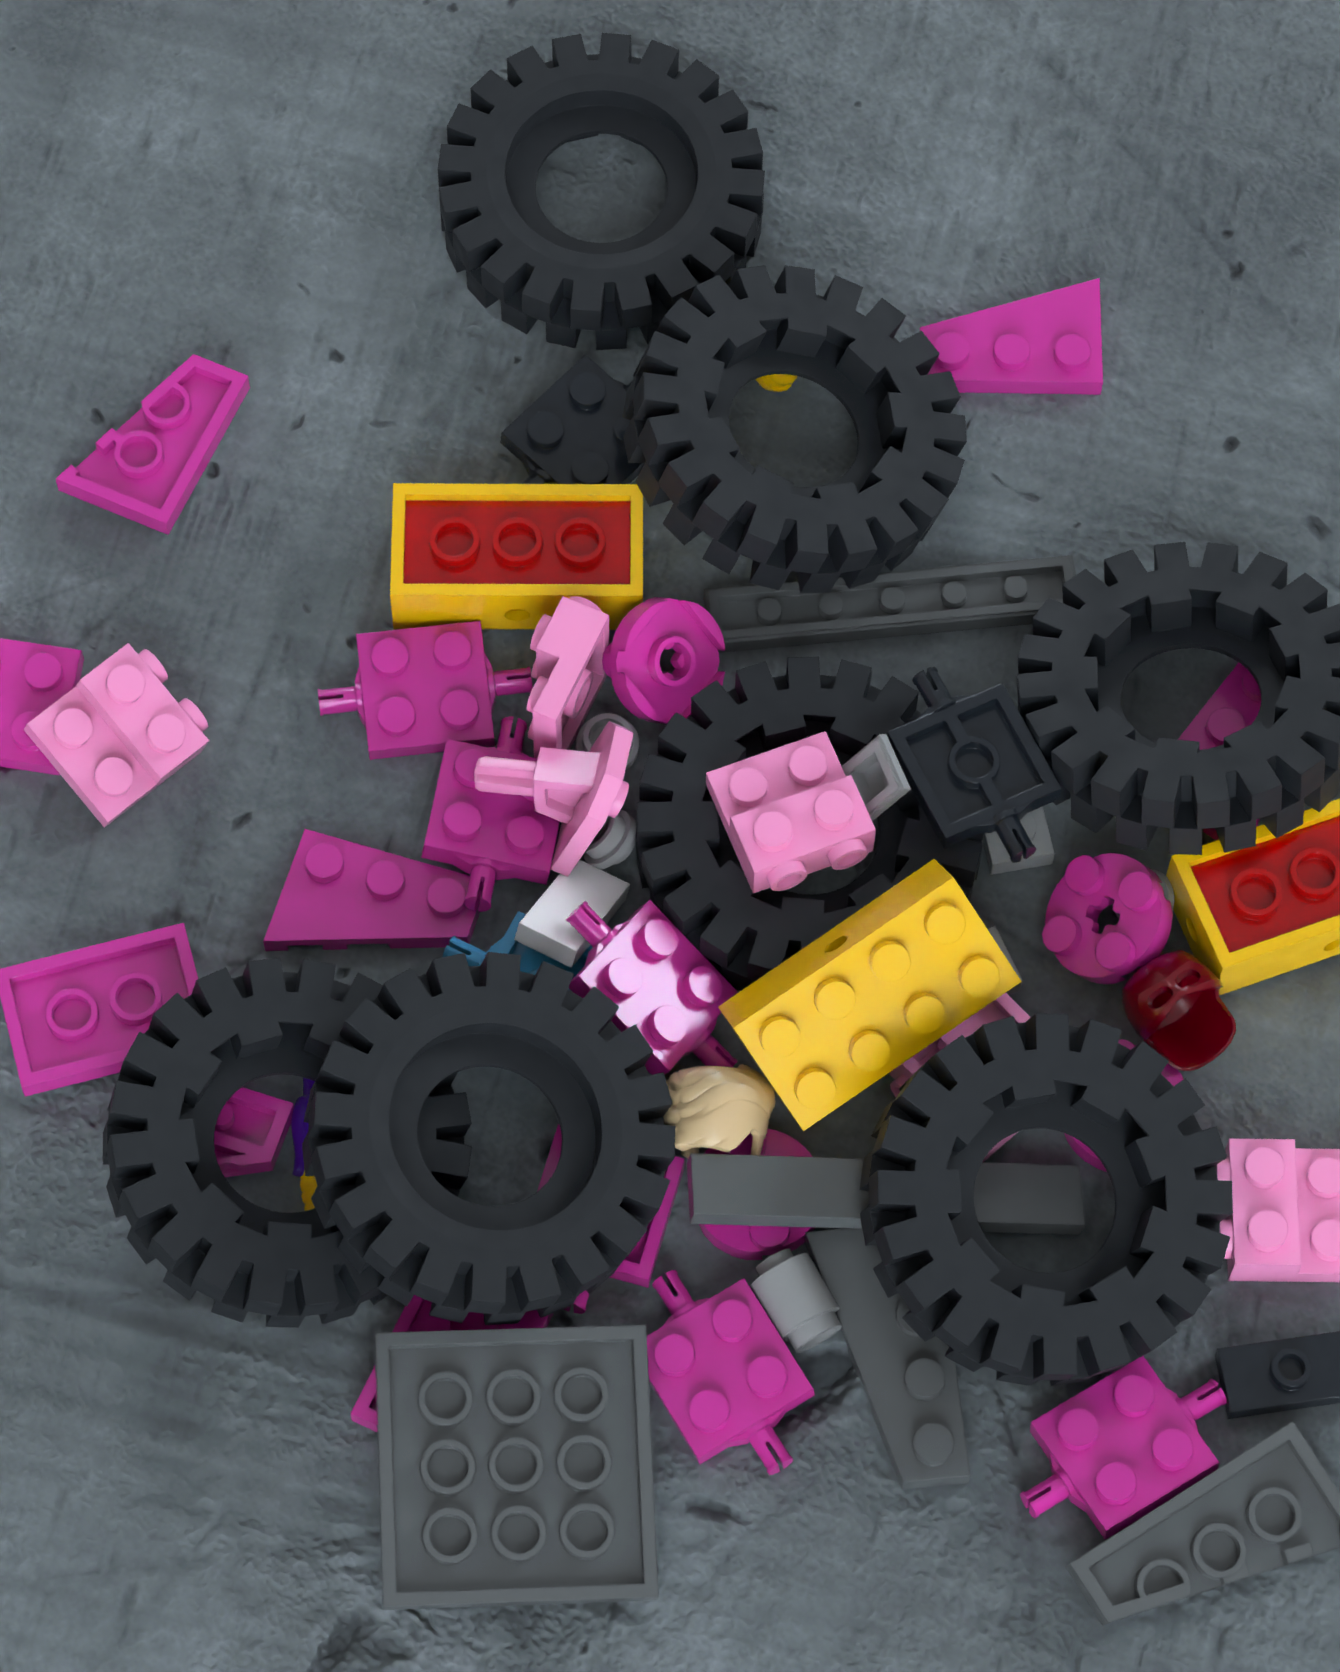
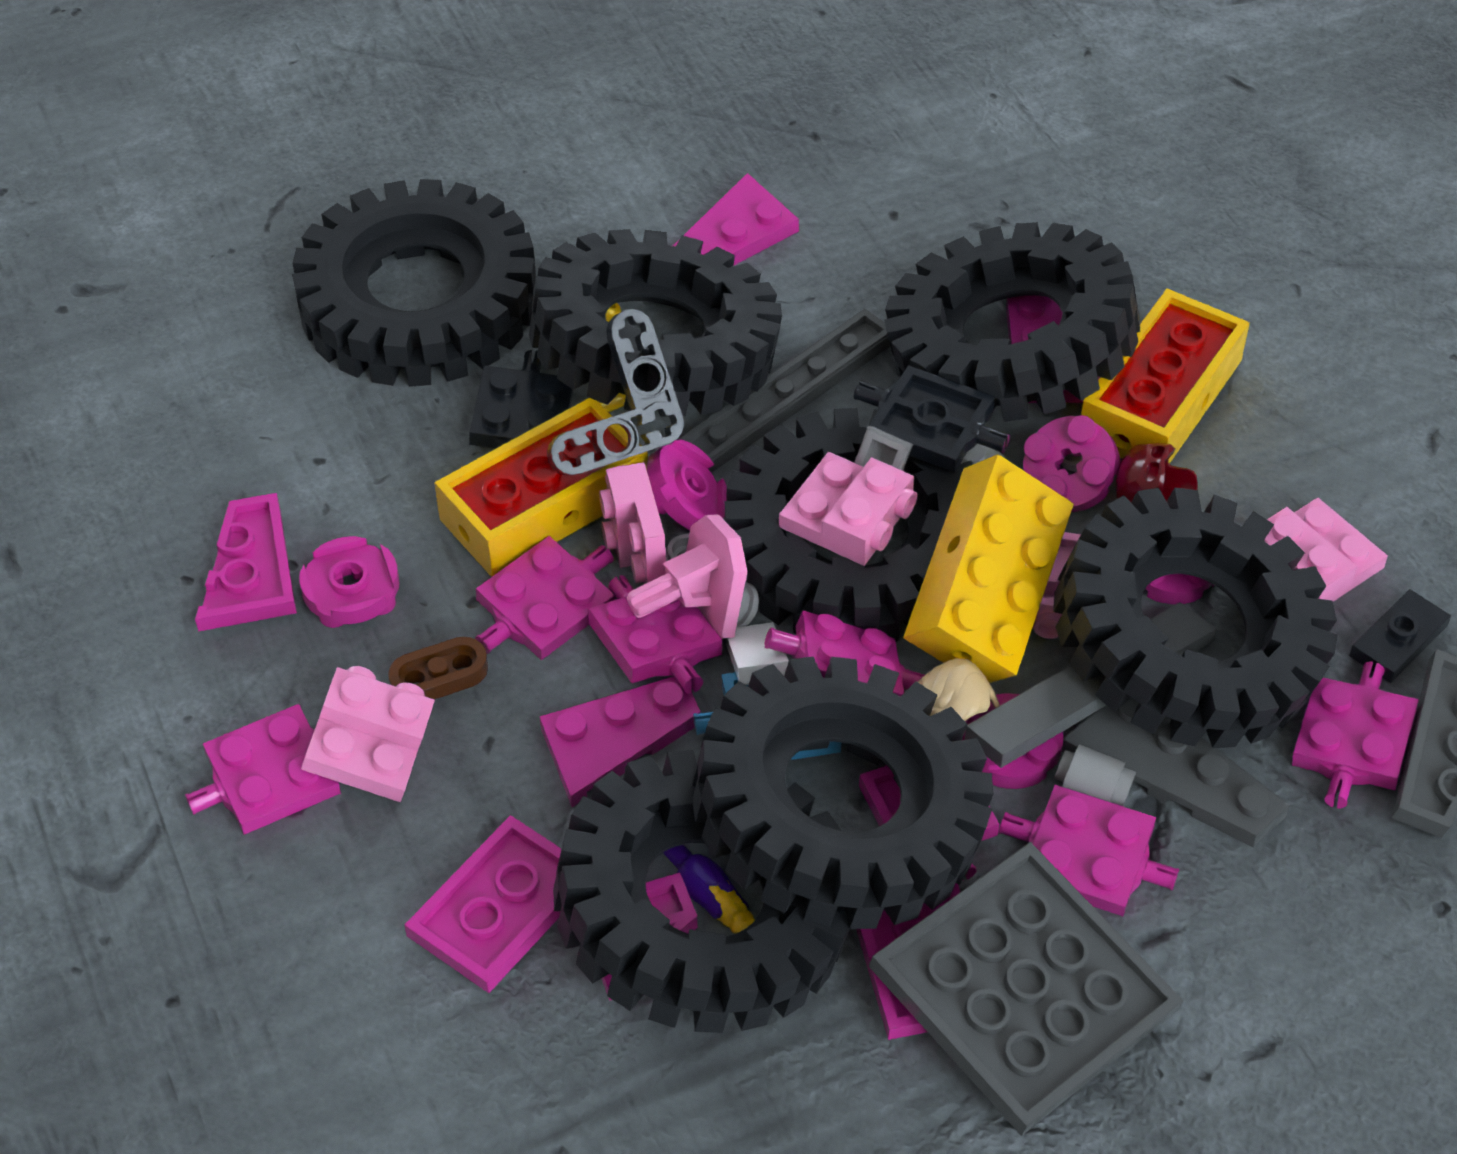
camera: 35 degrees left, 15 degrees down
none -> dark pink plate [299,536,400,628]
none -> reddish brown plate [388,637,488,700]
none -> beam [547,309,684,476]

